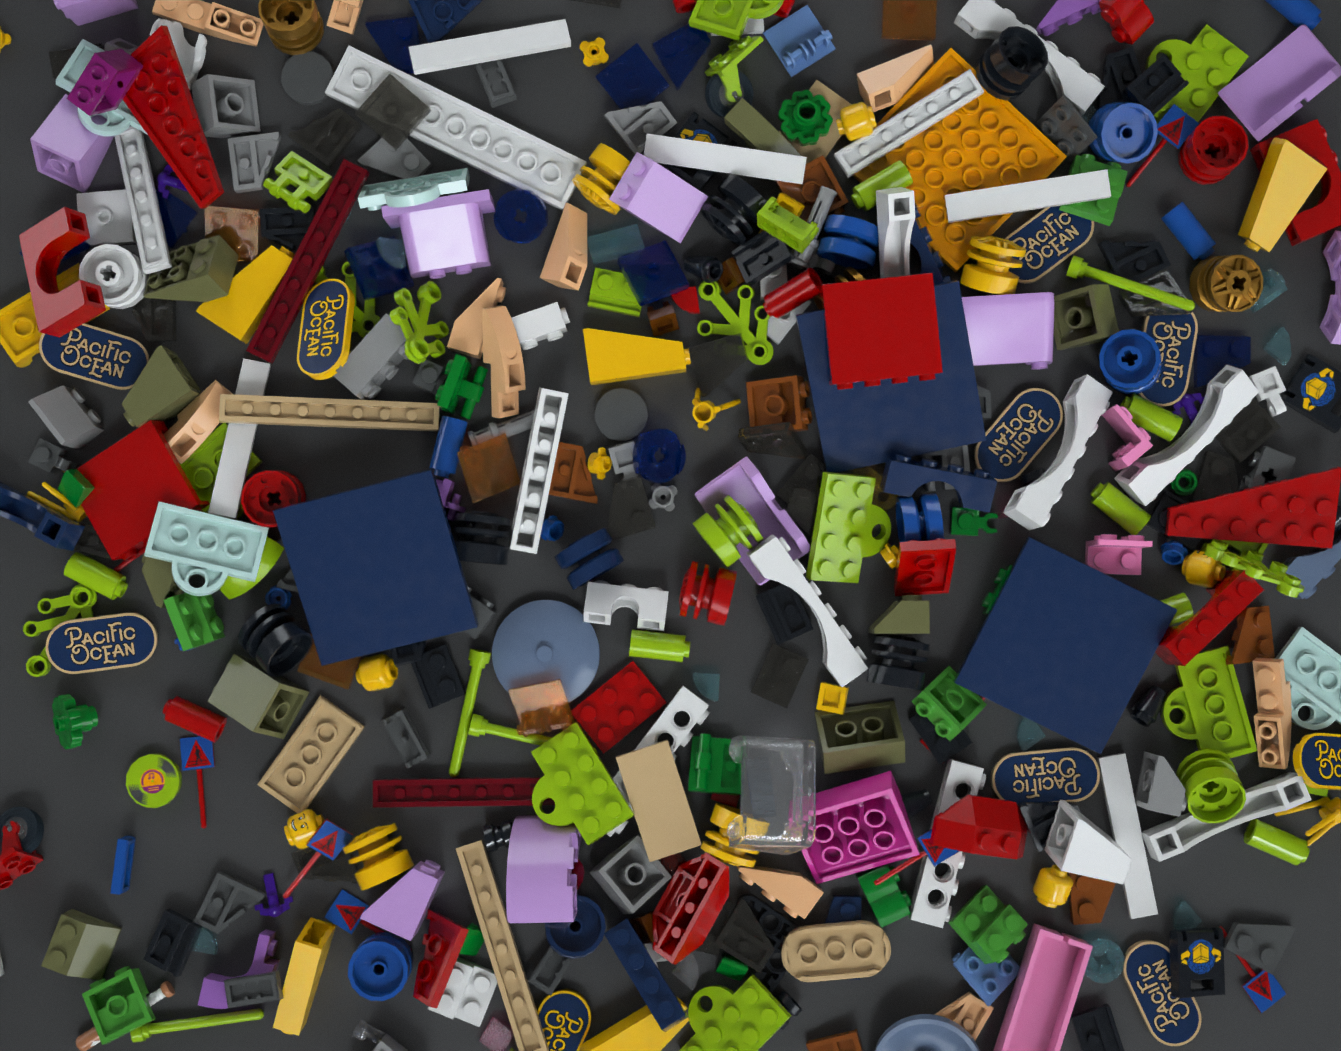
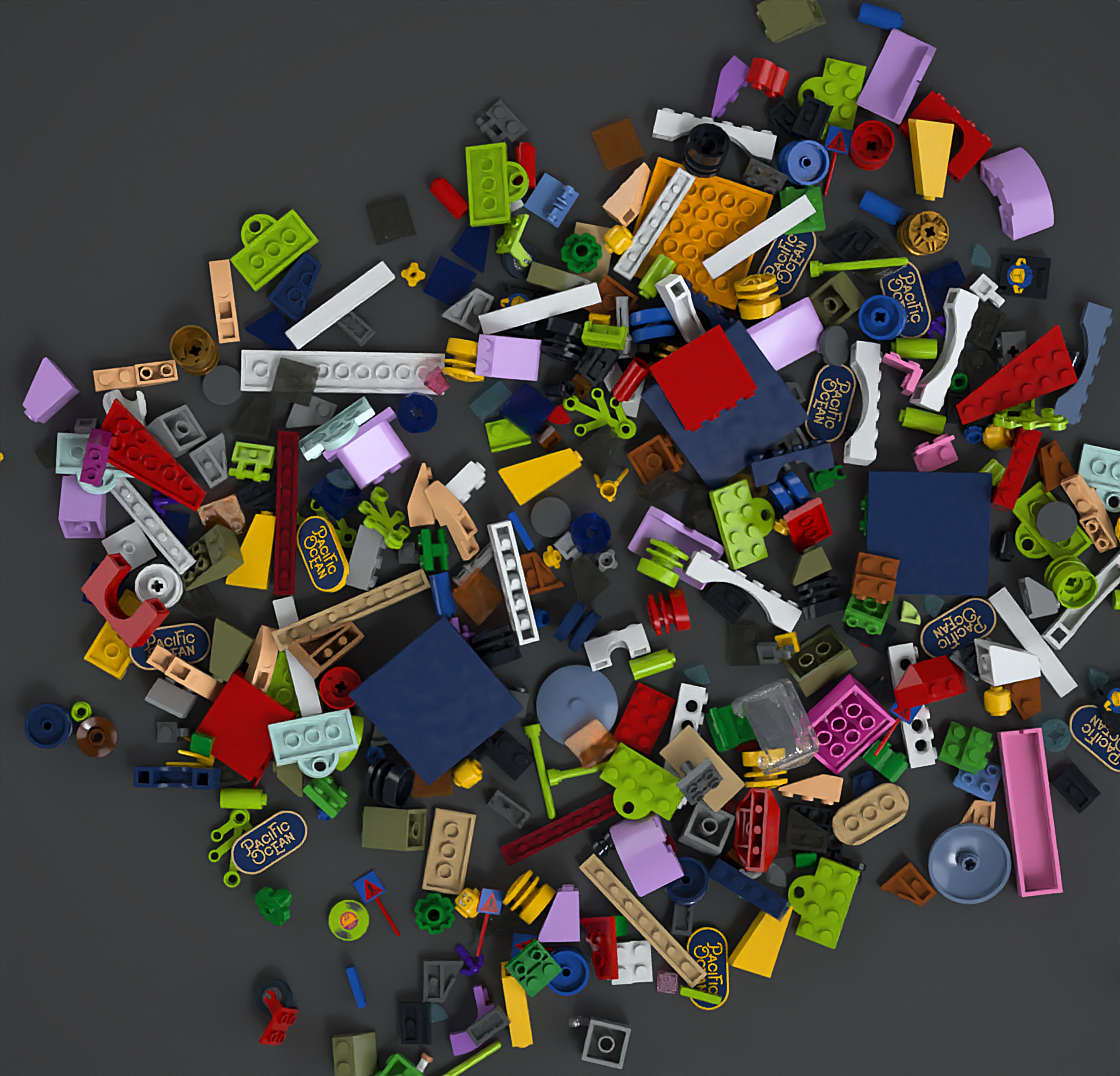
camera: 25 degrees left, 0 degrees up
red brick [162,696,227,743] -> none
light nougat slope [540,203,588,291] -> none
clear light blue bracket [1250,268,1288,313] -> none
none -> light nougat slope [146,644,225,702]
none -> medium nougat wedge [288,621,364,680]
none -> green plant [414,892,455,935]
none -> clear pink slope [423,366,450,395]
none -> green plate [504,938,562,998]
none -> blue tile [508,511,535,551]
none -> dark grey plate [676,758,723,805]
none -> dark grey plate [756,642,795,664]
none -> dark grey tile [819,325,850,366]
none -> dark orange plate [850,552,900,604]
none -> yellowish green tile [899,601,921,625]
none -> dark grey tile [1036,502,1077,542]

